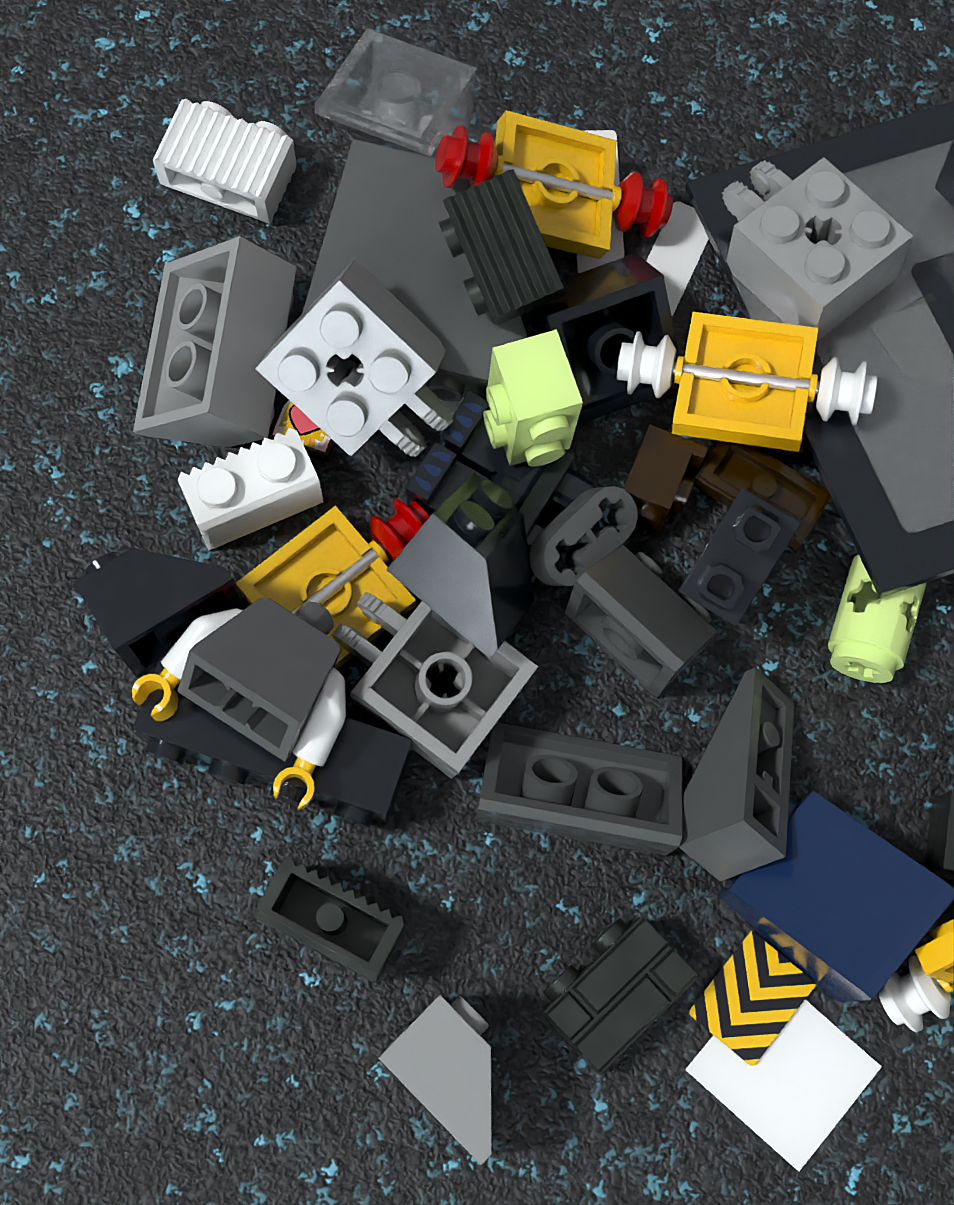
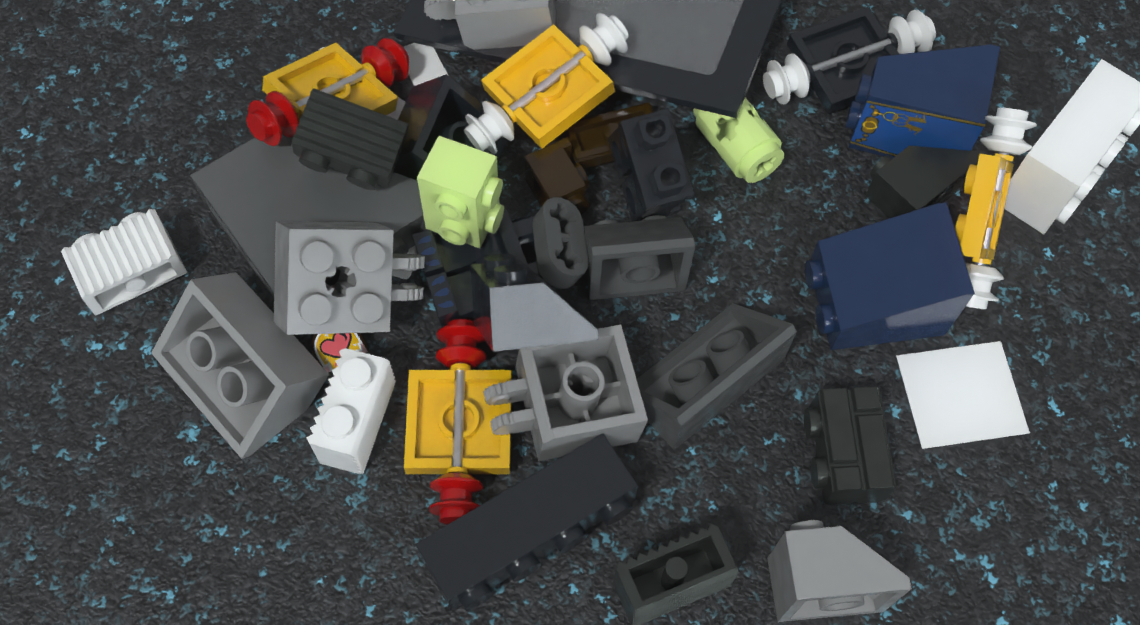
camera: 45 degrees left, 10 degrees down
black slope [73,548,245,677] -> none
dark grey torso [132,598,346,810] -> none
clear slope [315,28,477,157] -> none
dark grey slope [679,667,794,882] -> none
sticker [689,930,816,1066] -> none

